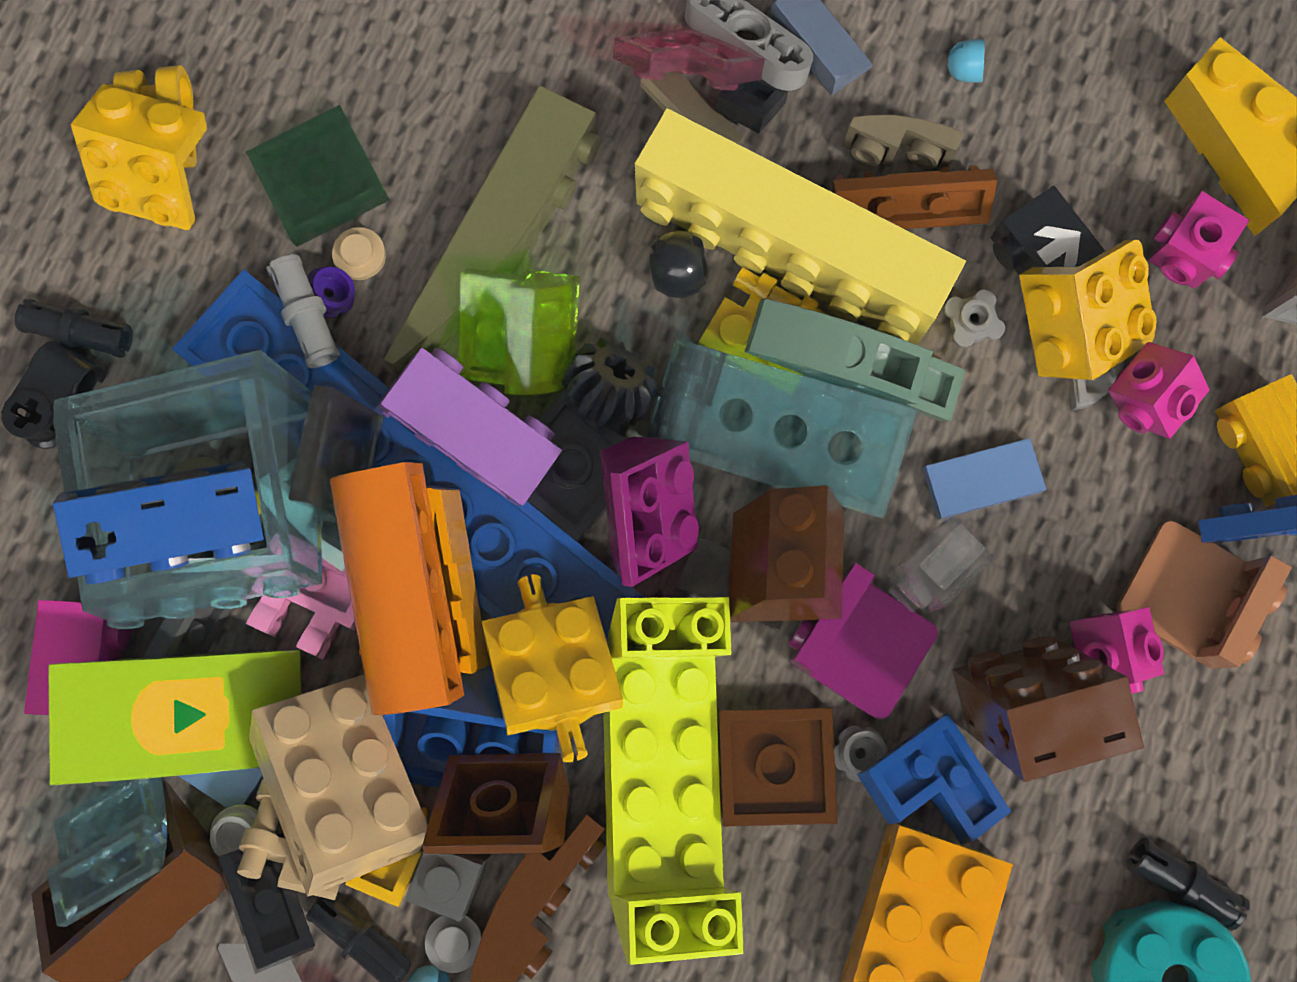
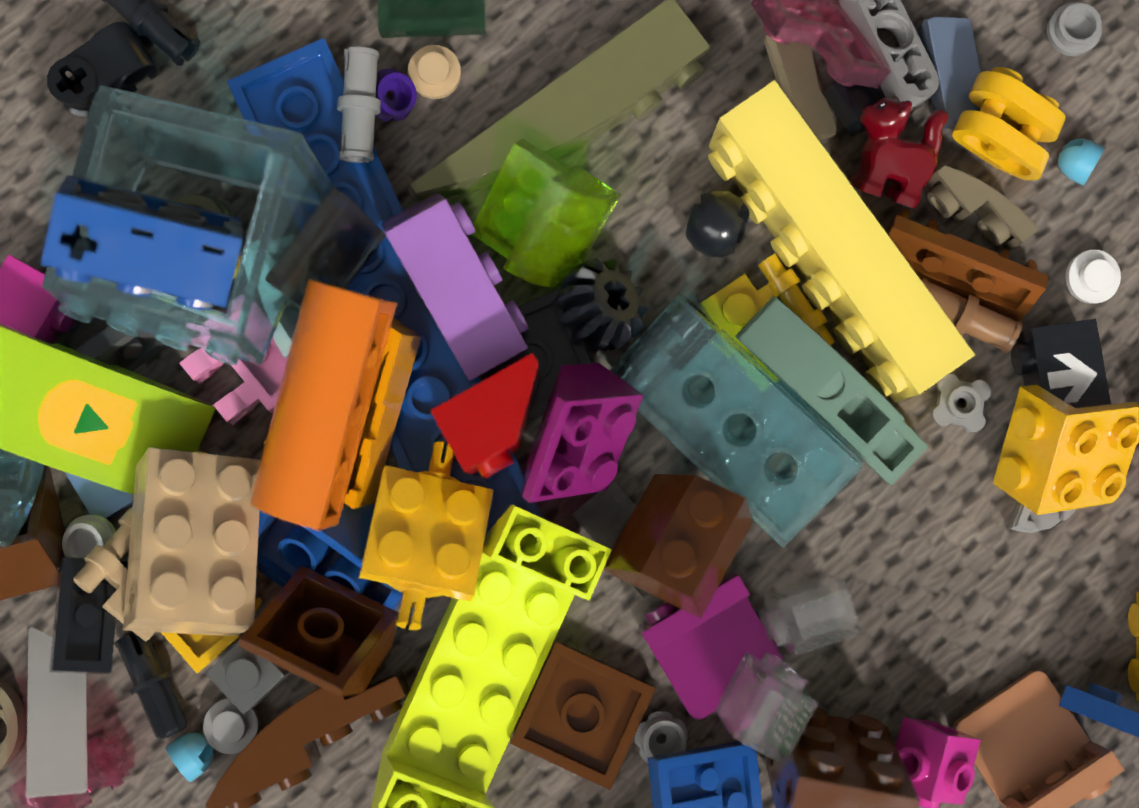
camera: 20 degrees right, 5 degrees up
medium blue tile [923,438,1046,520] -> none
dark pink brick [1108,342,1210,439] -> none
none -> red slope [430,353,541,478]
none -> clear brick [715,652,819,765]
none -> dark red animal [847,95,949,208]
none -> medium nougat pin [921,278,1023,354]
none -> yellow brick [952,67,1066,180]
none -> white plate [1065,250,1121,304]

